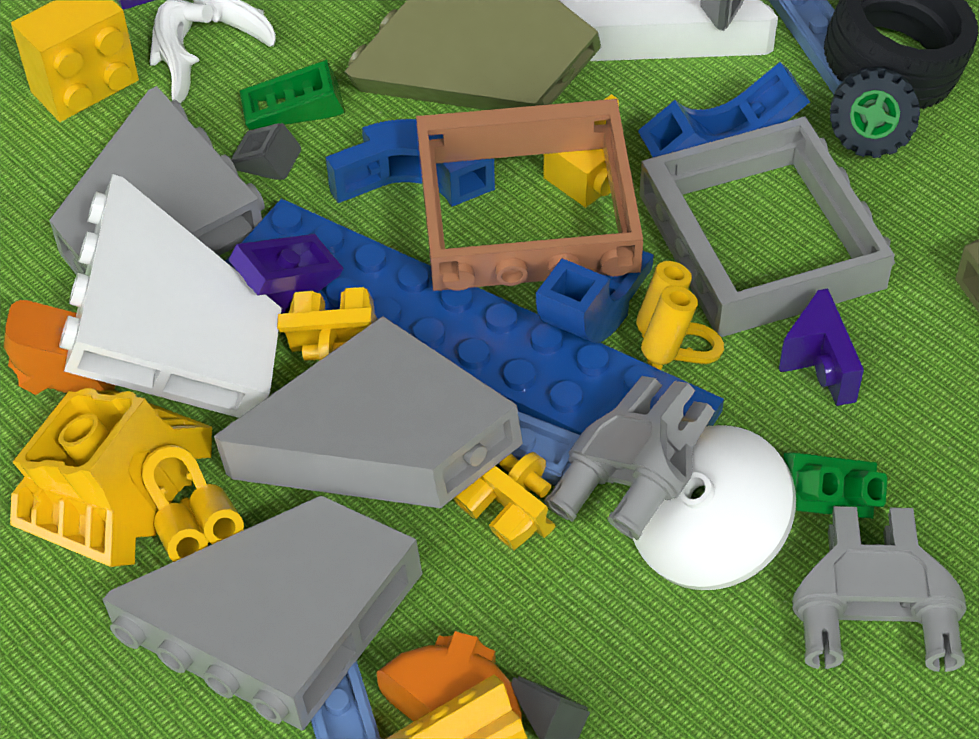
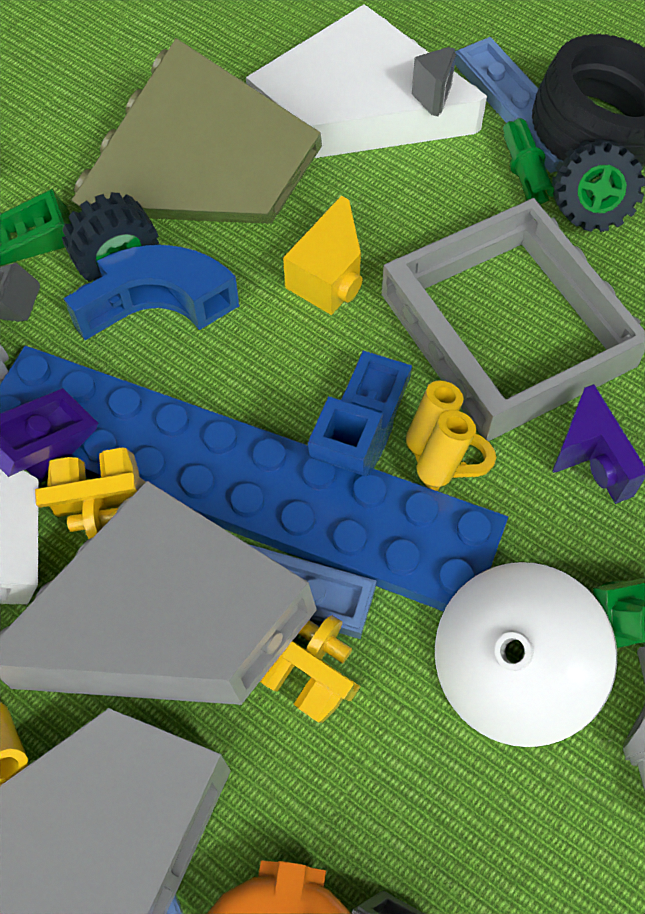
camera: 10 degrees left, 10 degrees up
nougat window [416,99,643,291] -> none
light grey connector [544,376,715,540] -> none
blue arch [638,62,810,158] -> none
none -> black wheel [62,193,159,282]
none -> green axle [503,118,554,205]

